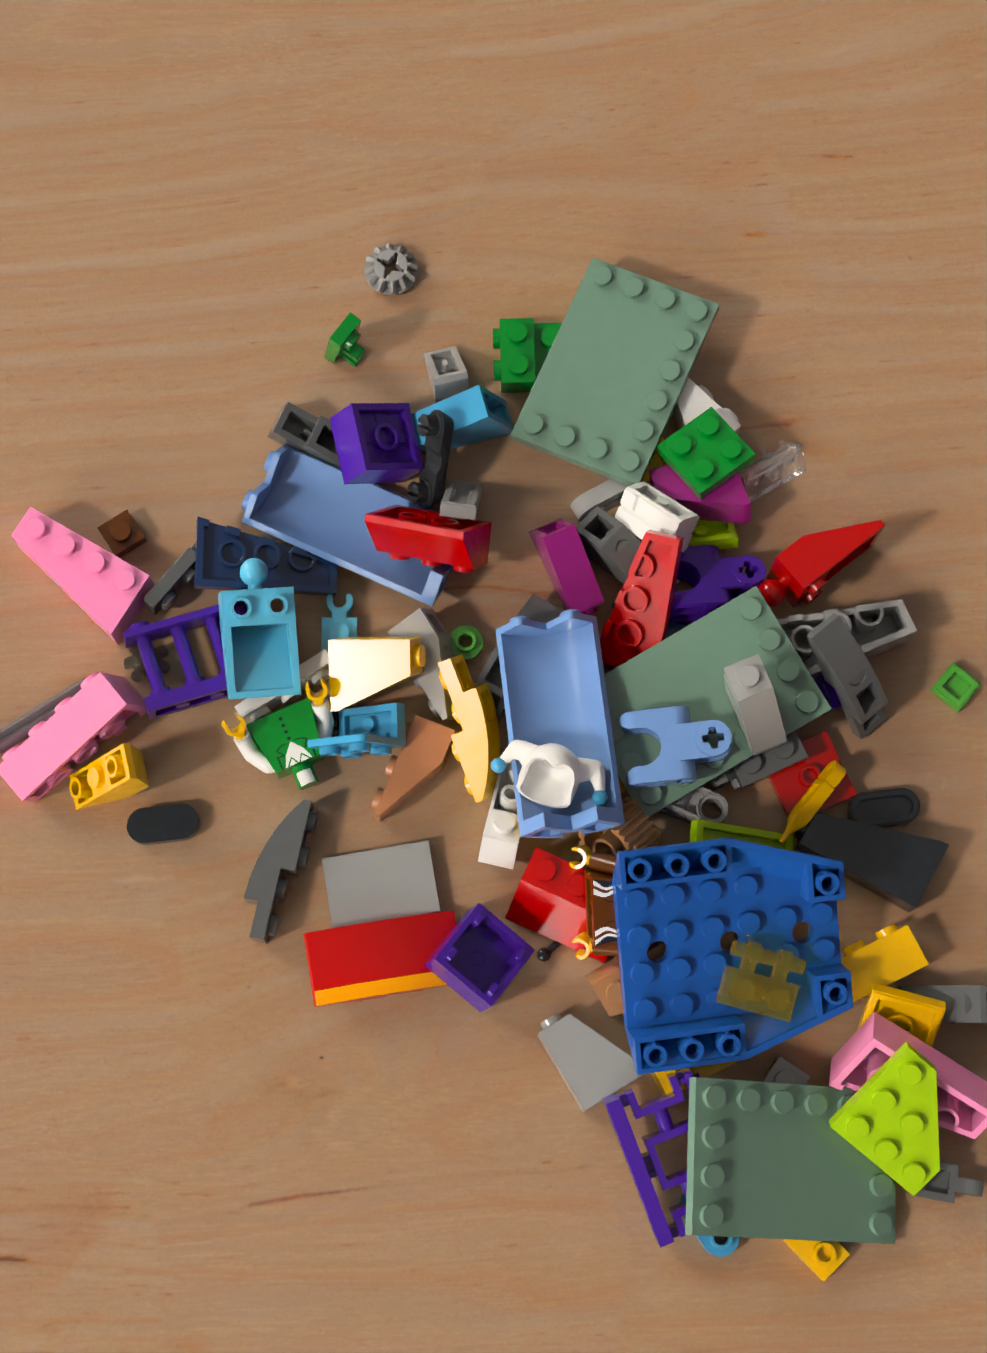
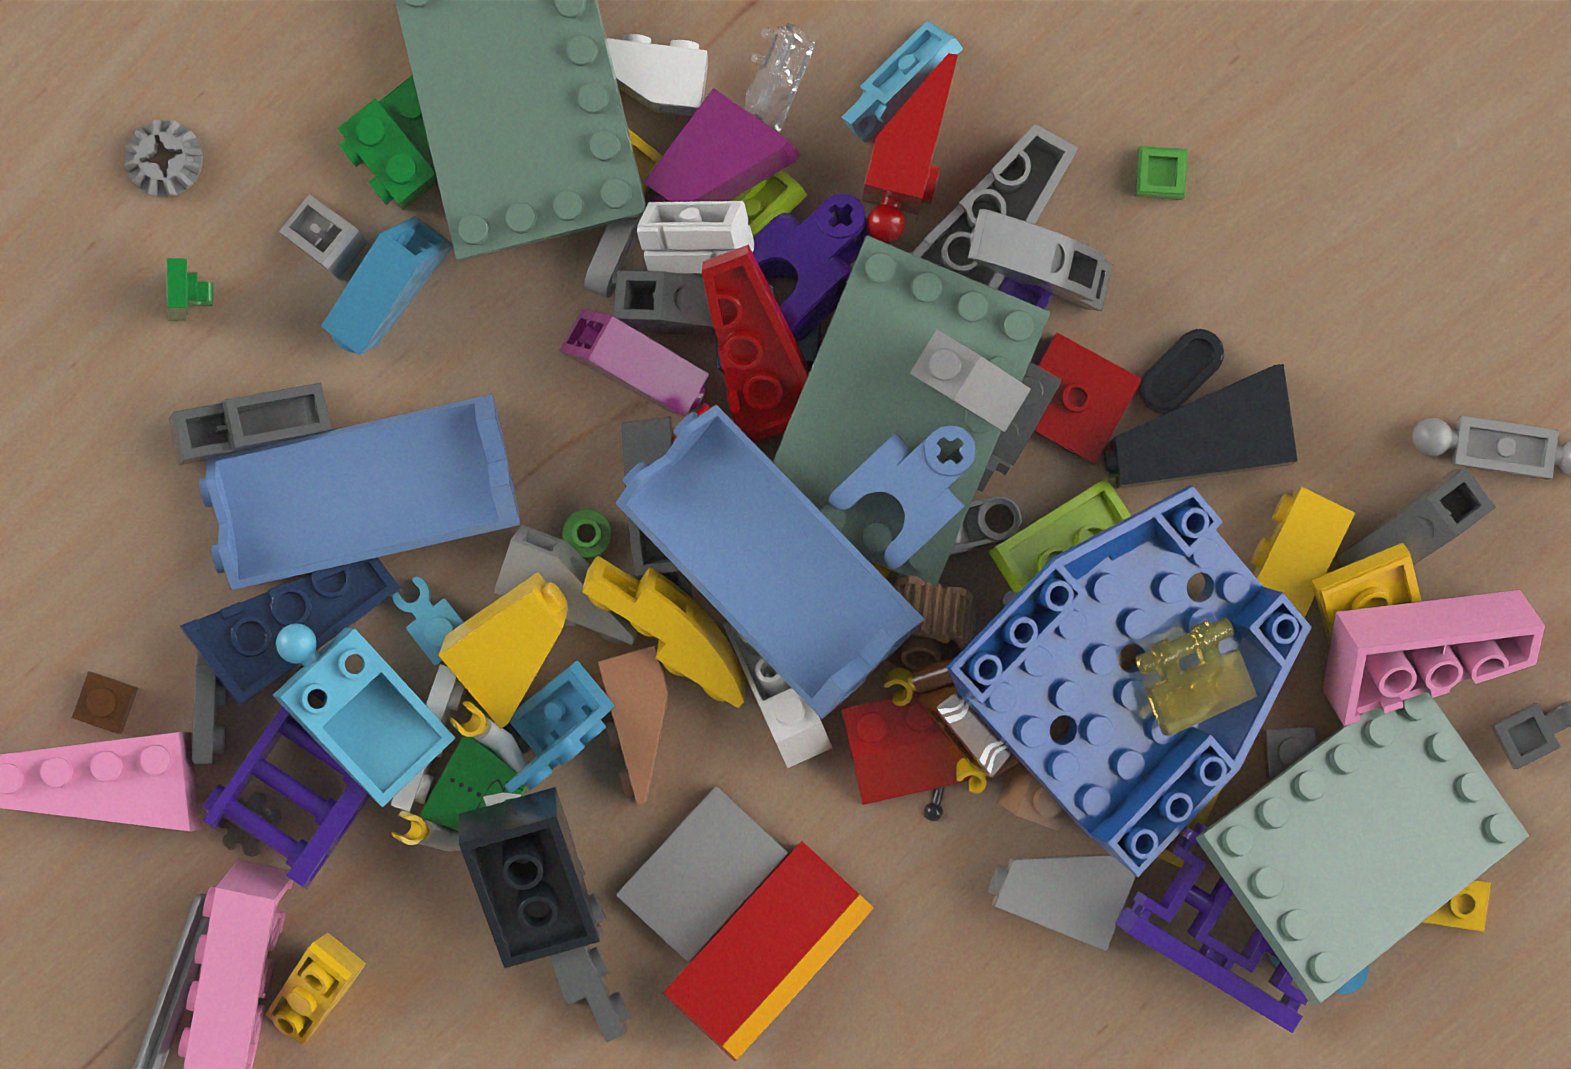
camera: 35 degrees left, 10 degrees up
black tile [127,803,200,845] -> none
dark purple container [330,403,424,485] -> none
red slope [365,505,492,573] -> none
black piece [407,410,454,509] -> none
dark purple container [425,903,535,1012] -> none
light grey plate [439,480,483,520] -> none
white piece [491,740,608,808] -> none
green plate [657,407,756,500] -> none
yellow piece [778,760,846,844] -> none
lime plate [829,1041,940,1196] -> none
none -> black slope [459,787,600,968]
none -> medium azure hinge [841,21,963,142]

